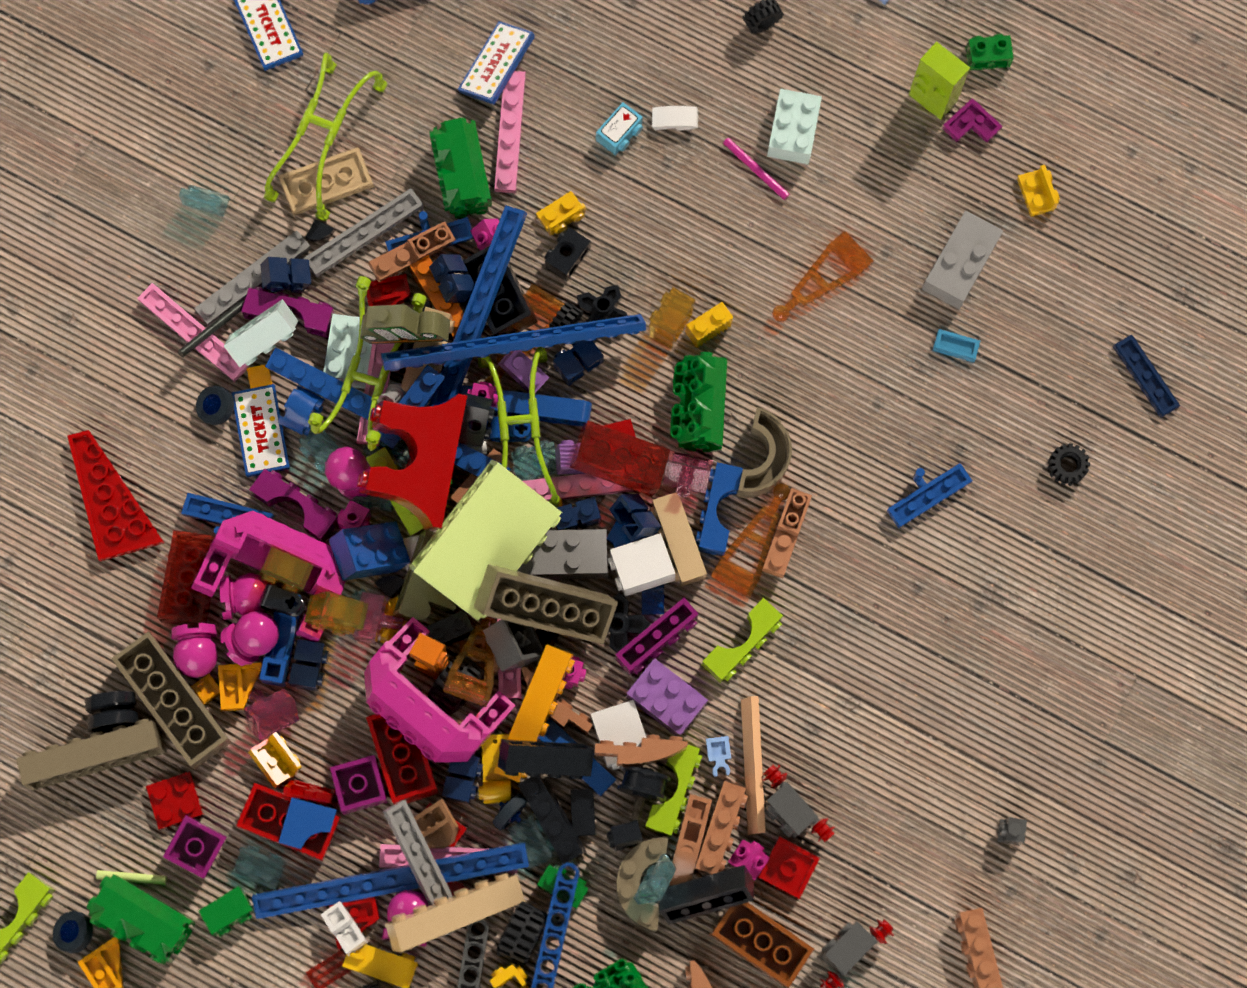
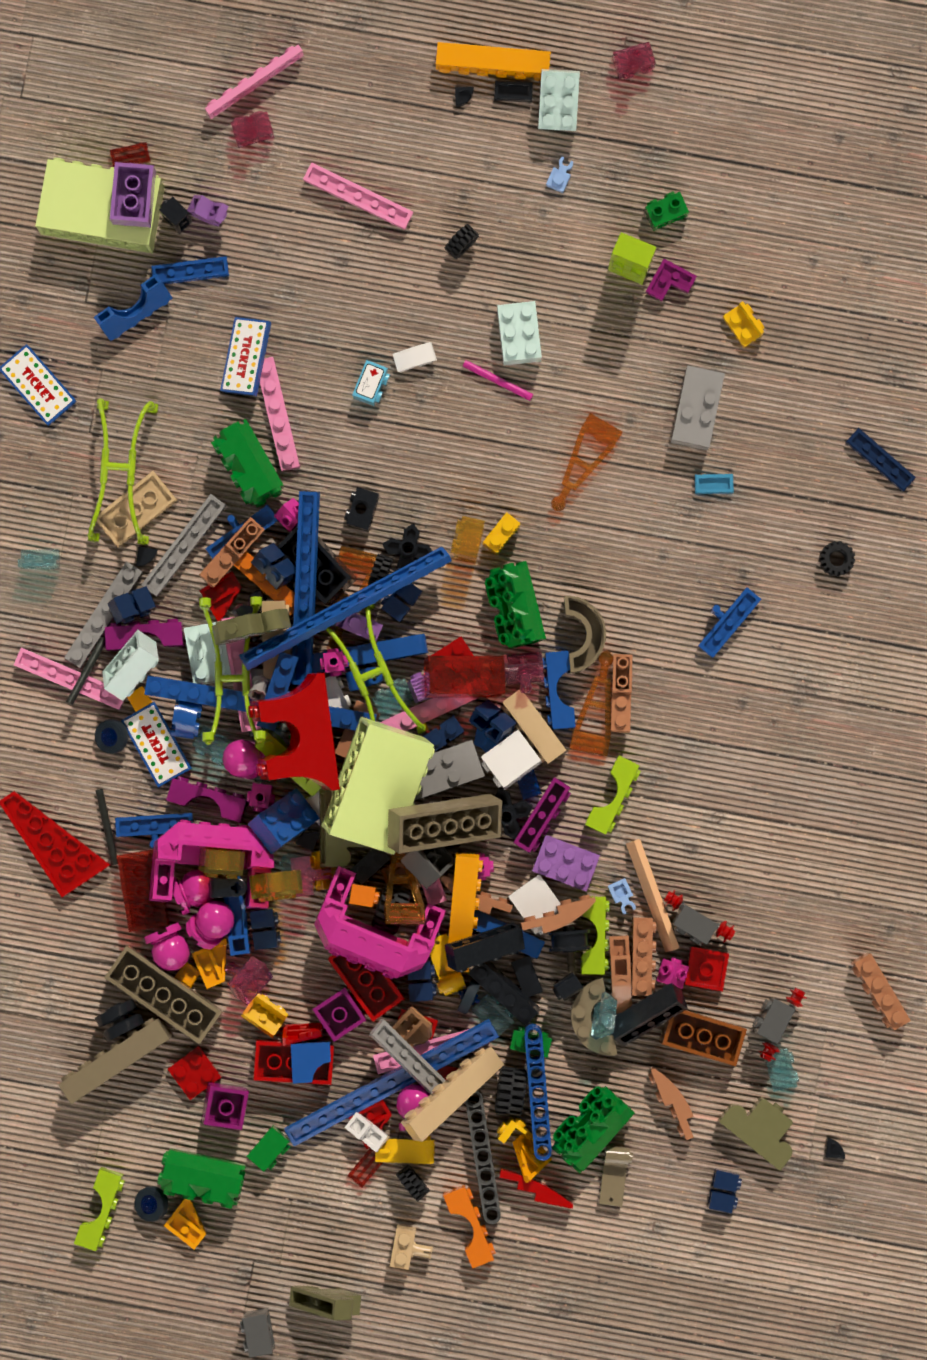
camera: 15 degrees left, 10 degrees up
yellowish green bar [96,870,167,885] -> none
clear light blue bracket [232,845,286,890] -> none
black brick [458,394,495,448] -> none
yellow bracket [536,191,586,236] -> none
dark grey brick [997,817,1027,845] -> none
none -> pearl dark grey bar [95,789,119,865]

